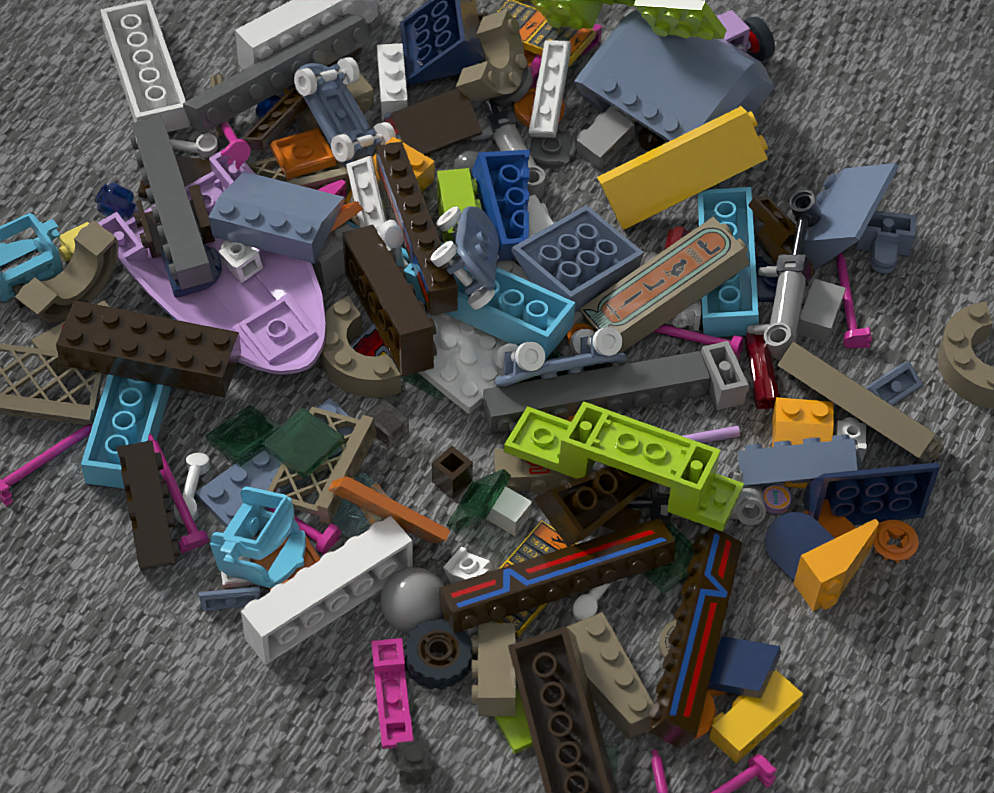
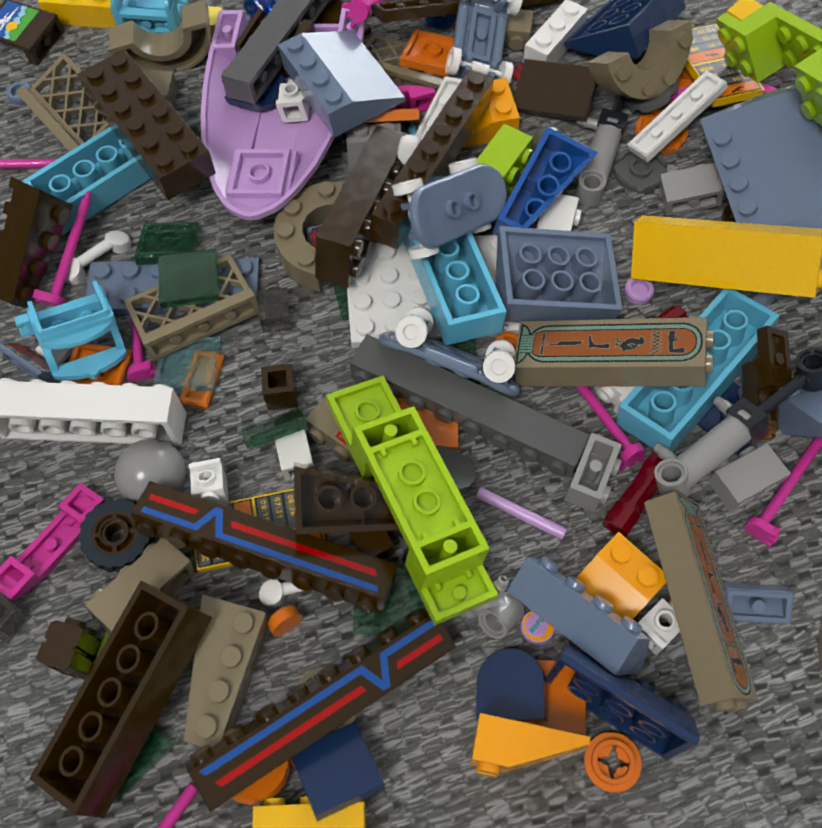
camera: 45 degrees right, 10 degrees up
orange tile [328,476,450,544] -> none
none -> dark brown brick [36,617,102,680]
none -> orange tile [267,605,302,637]
none -> lavender tile [624,279,654,305]

